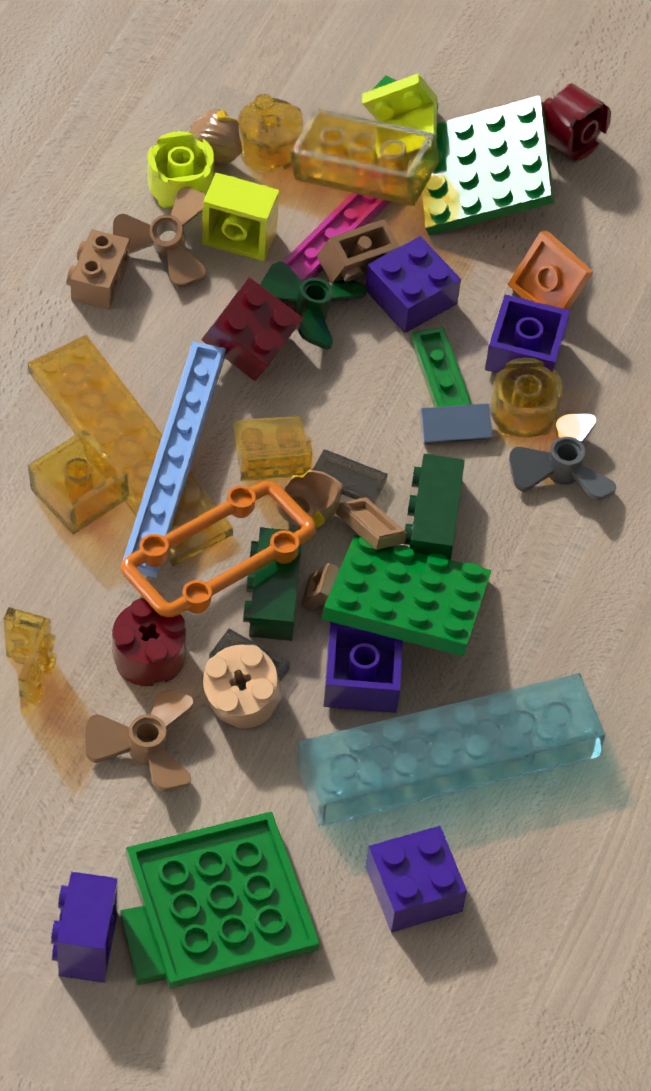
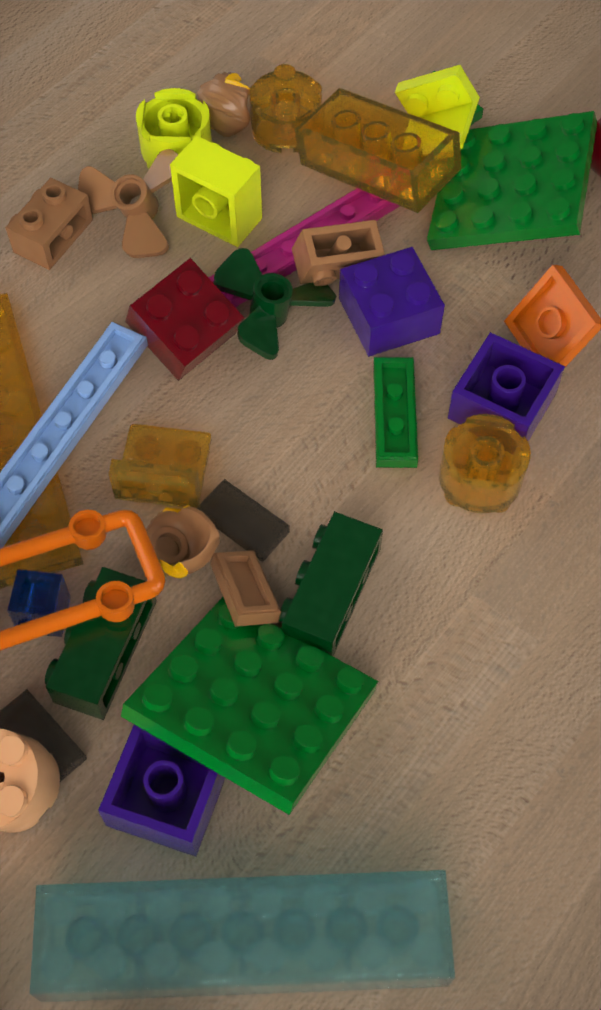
camera: 20 degrees right, 5 degrees up
medium nougat tile [301,563,340,611] -> none
sand blue tile [420,403,493,444] -> none
dark grey piece [509,414,616,500] -> none
none -> clear blue brick [7,569,71,637]

